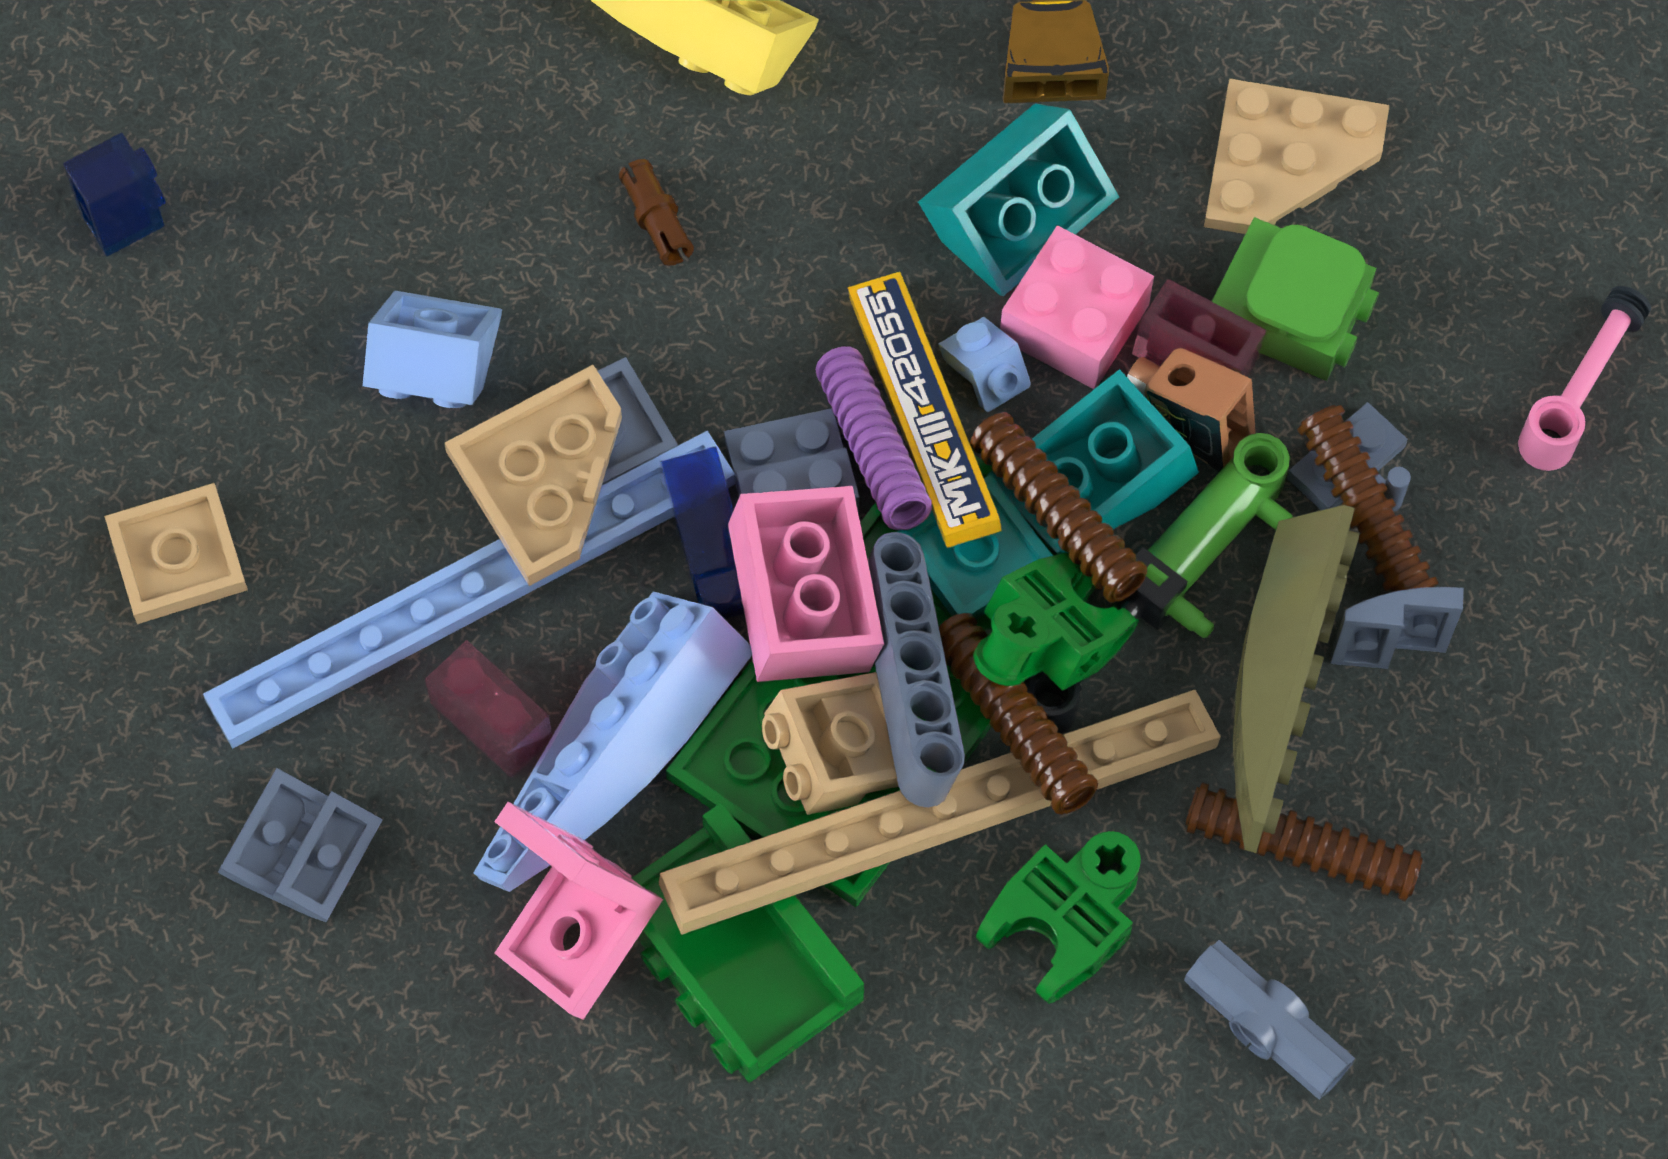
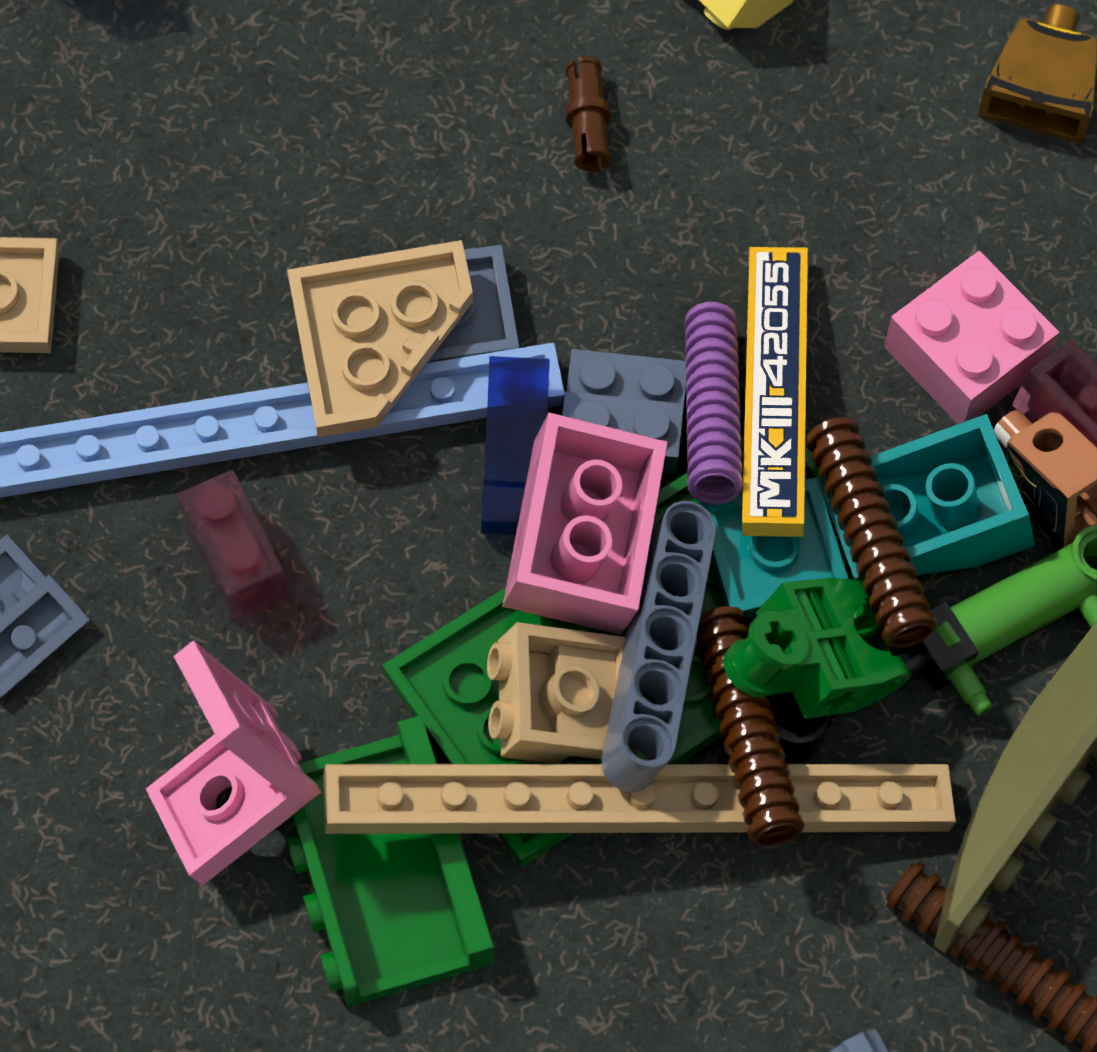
camera: 20 degrees right, 0 degrees up
light blue slope [363,291,502,408] -> none
light blue wedge [474,591,752,892] -> none
teal slope [918,104,1119,296] -> none
light blue bracket [938,317,1031,412] -> none
green piece [976,831,1141,1004] -> none

